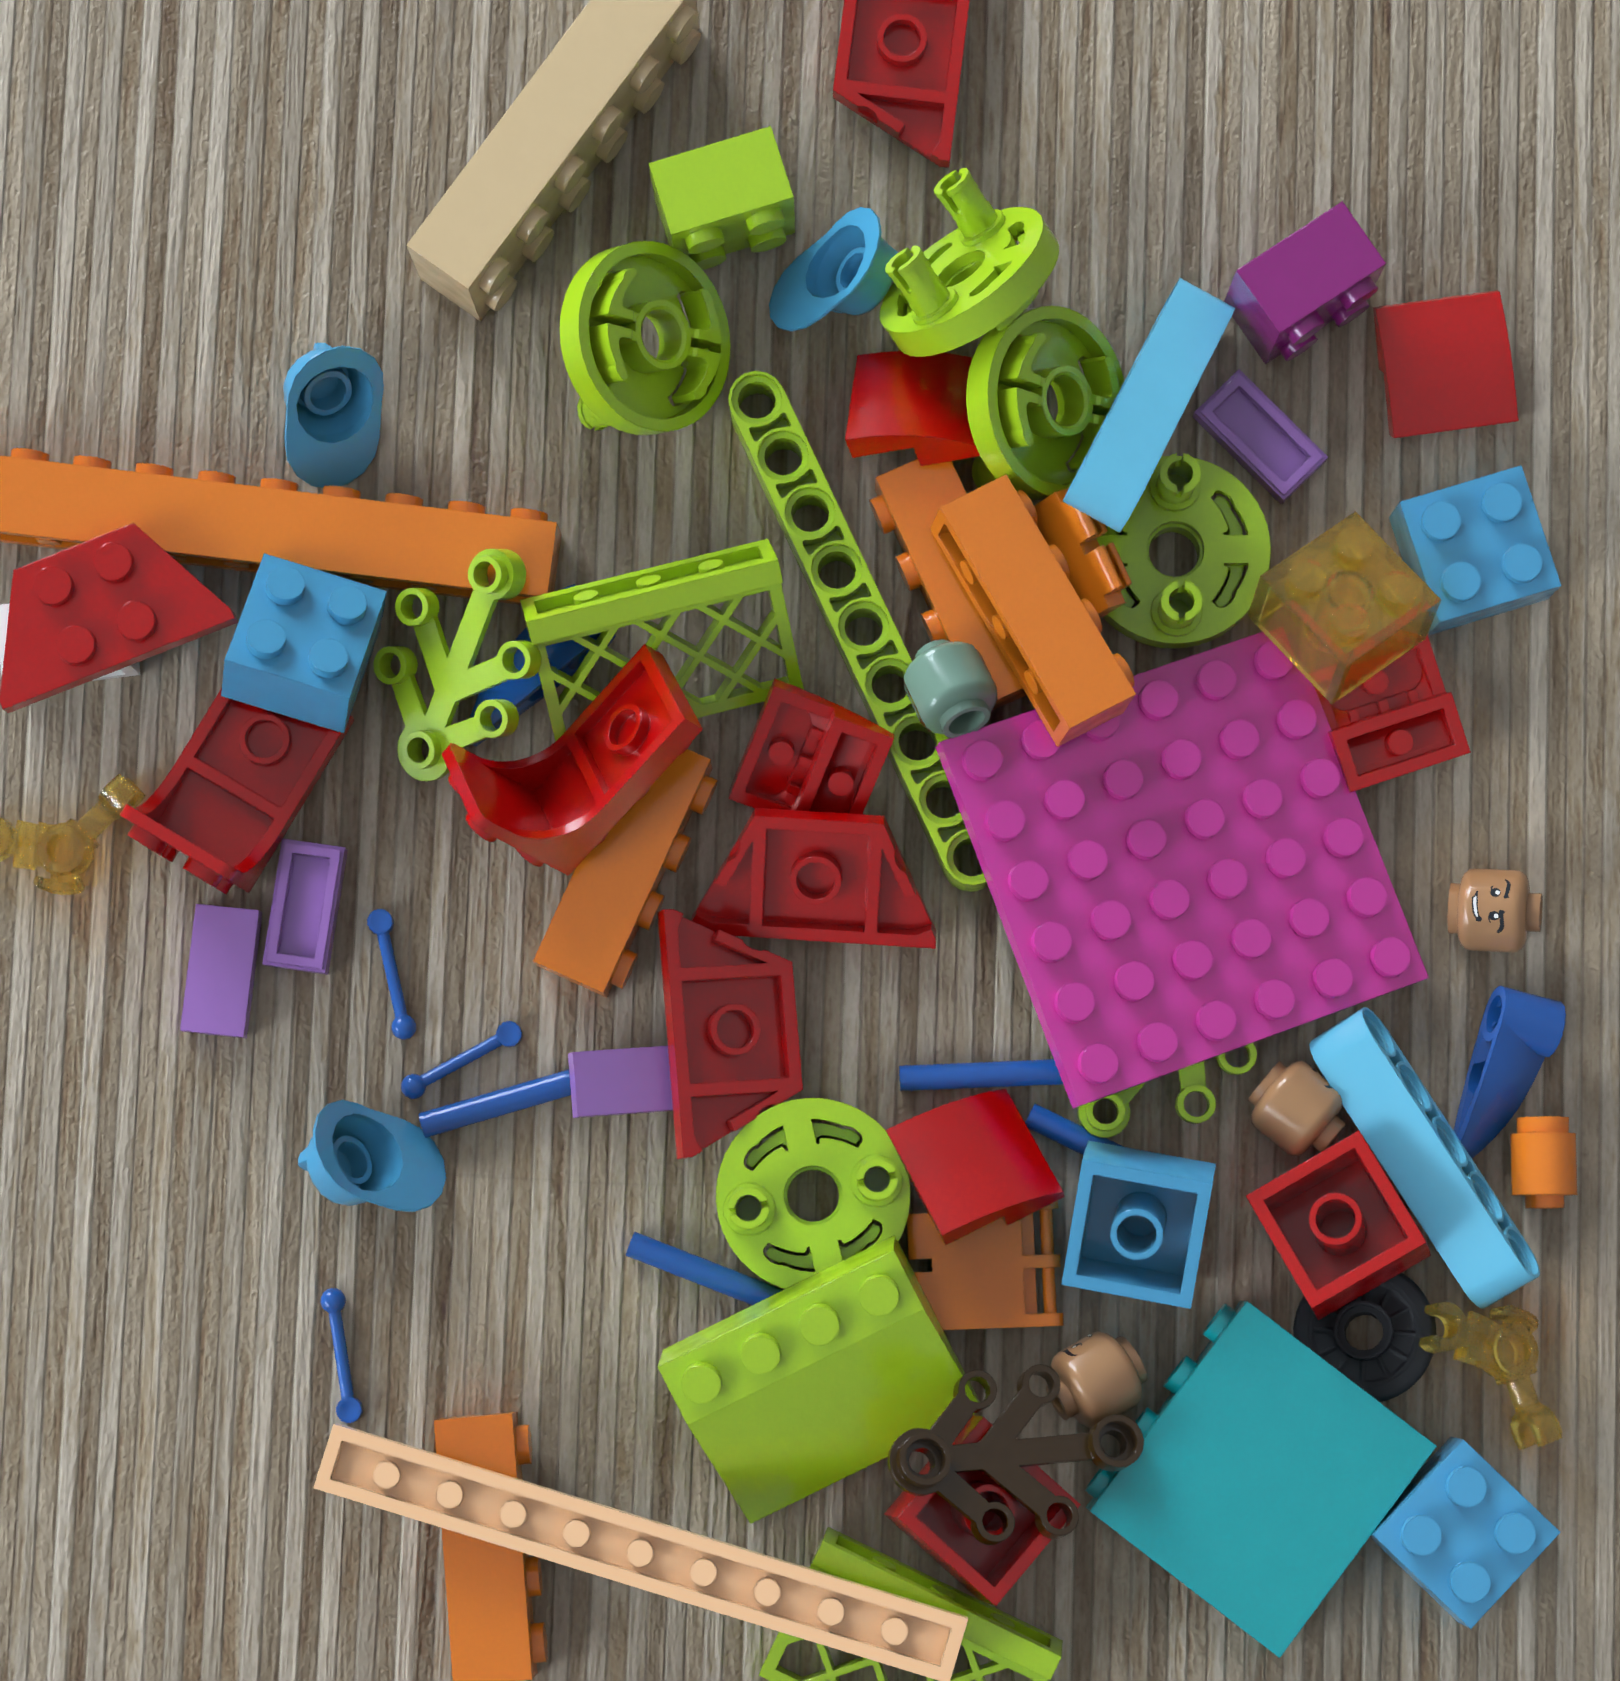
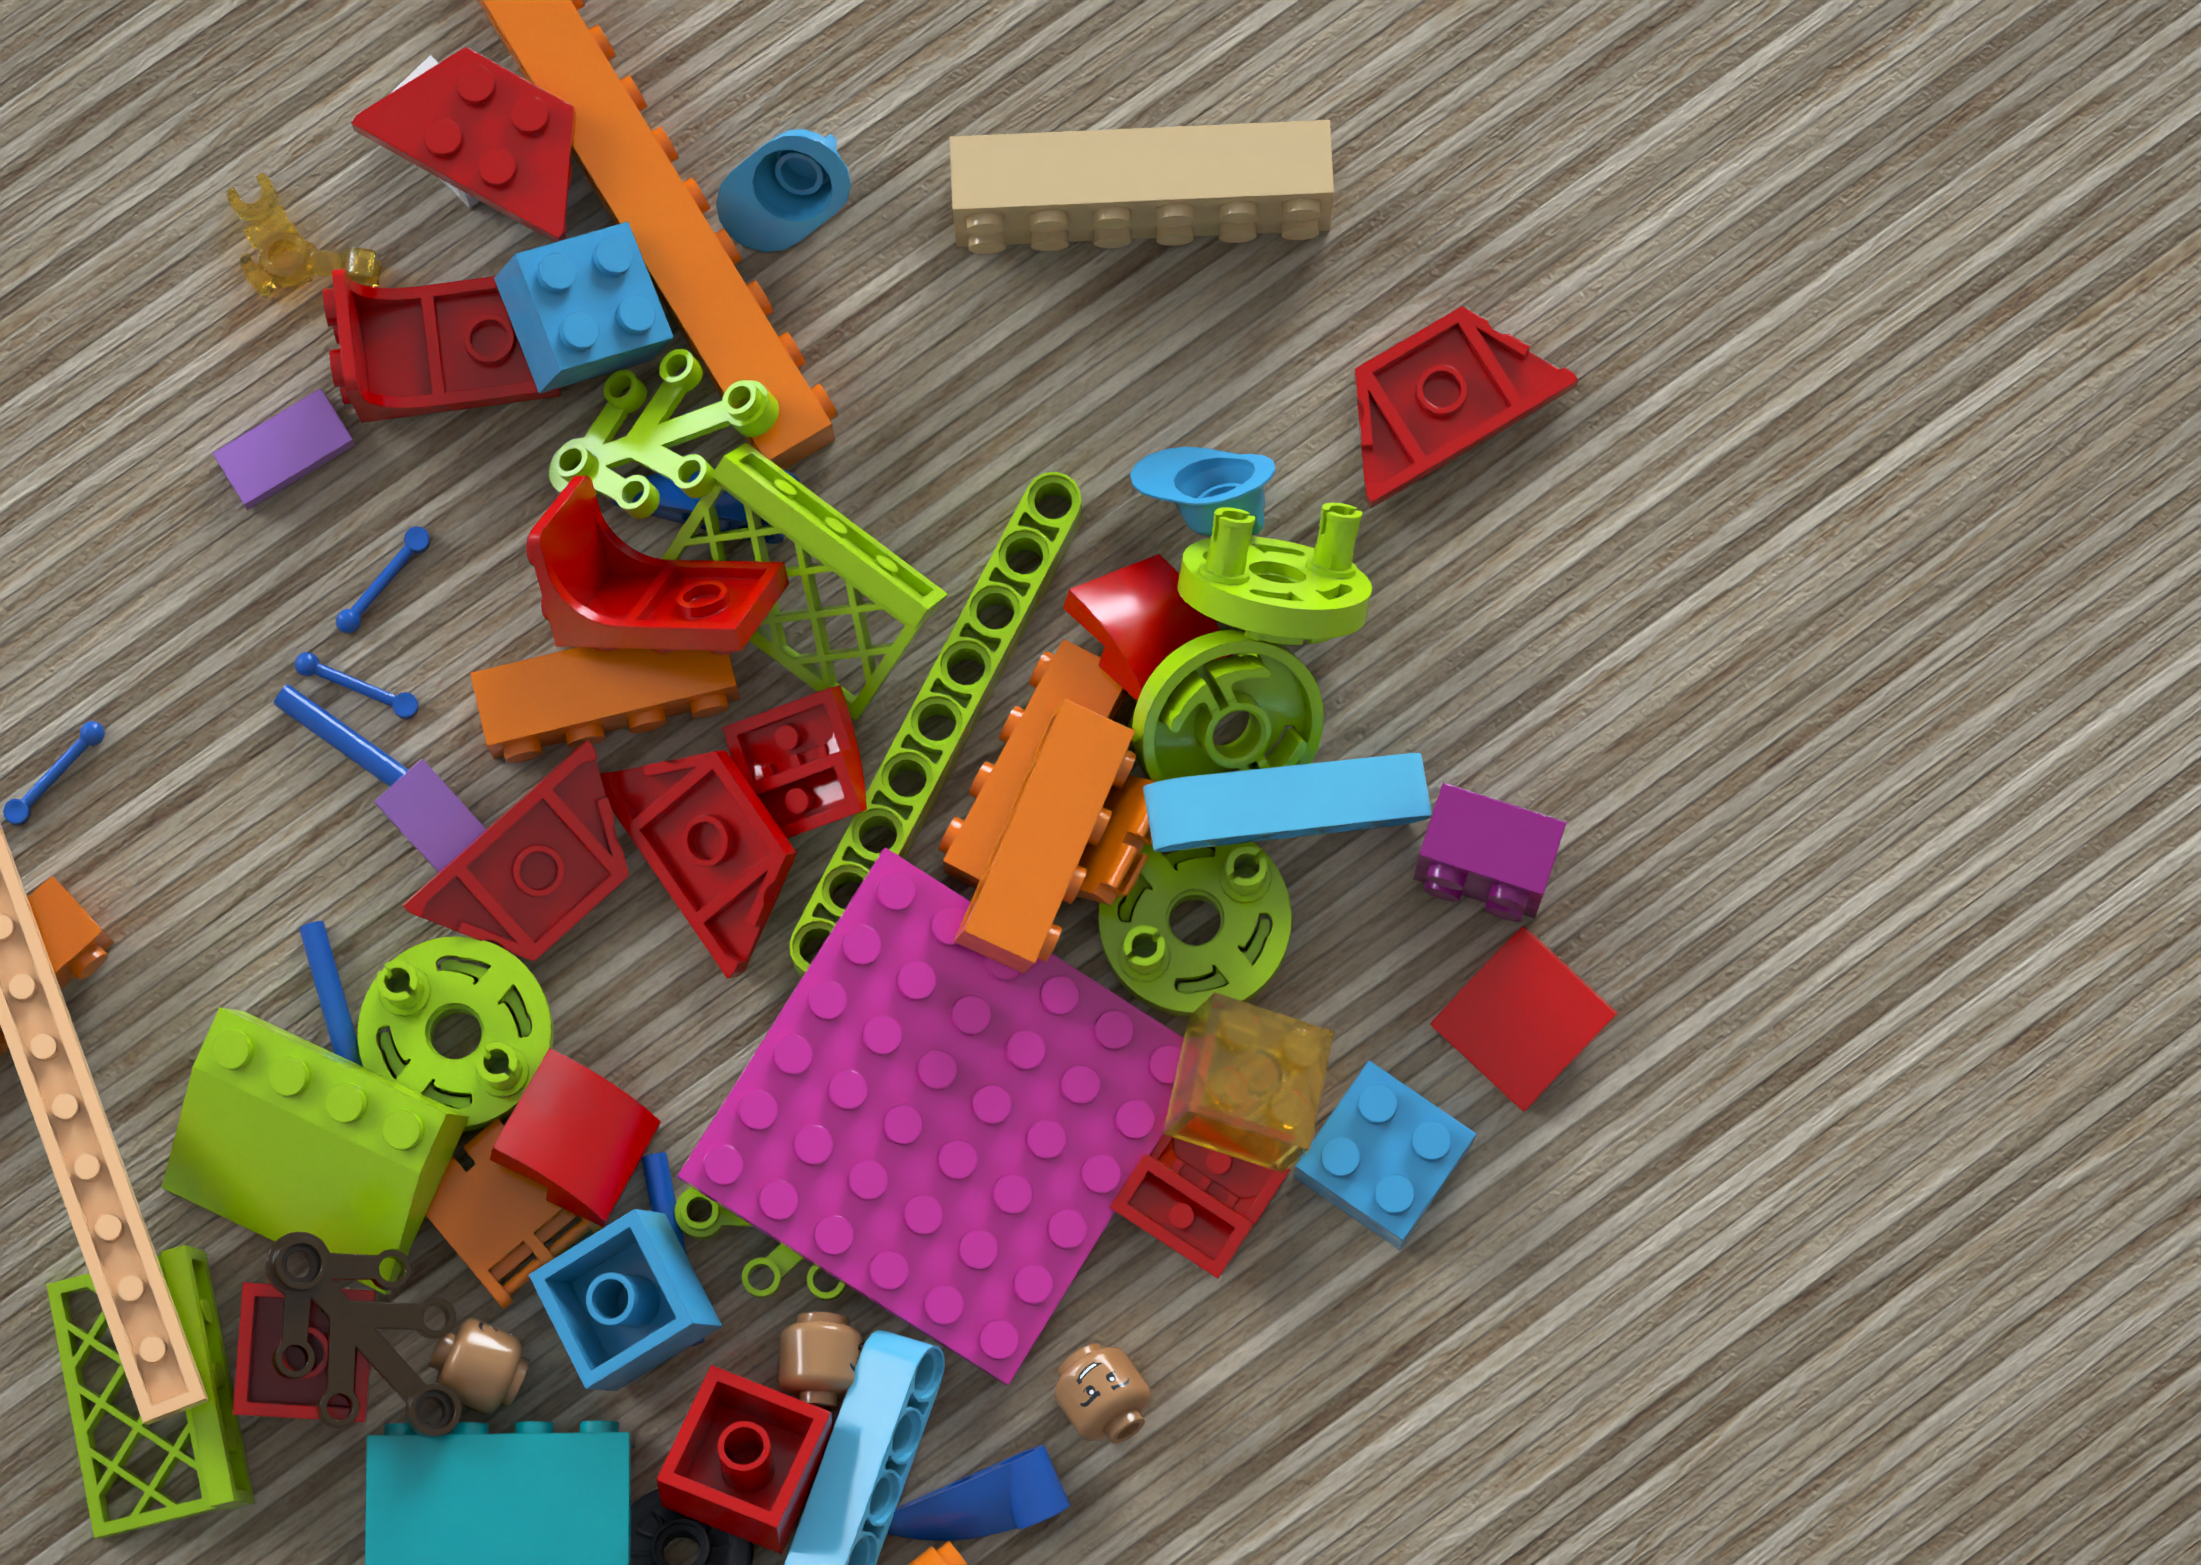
camera: 50 degrees right, 5 degrees down
medium lavender tile [262,839,348,975] -> none
dark azure piece [298,1100,446,1212] -> none
lime piece [560,241,731,435] -> none
lime brick [649,126,795,270] -> none
blue piece [899,1059,1063,1091] -> none
sand green head [904,639,997,738] -> none
medium lavender tile [1193,369,1328,505] -> none

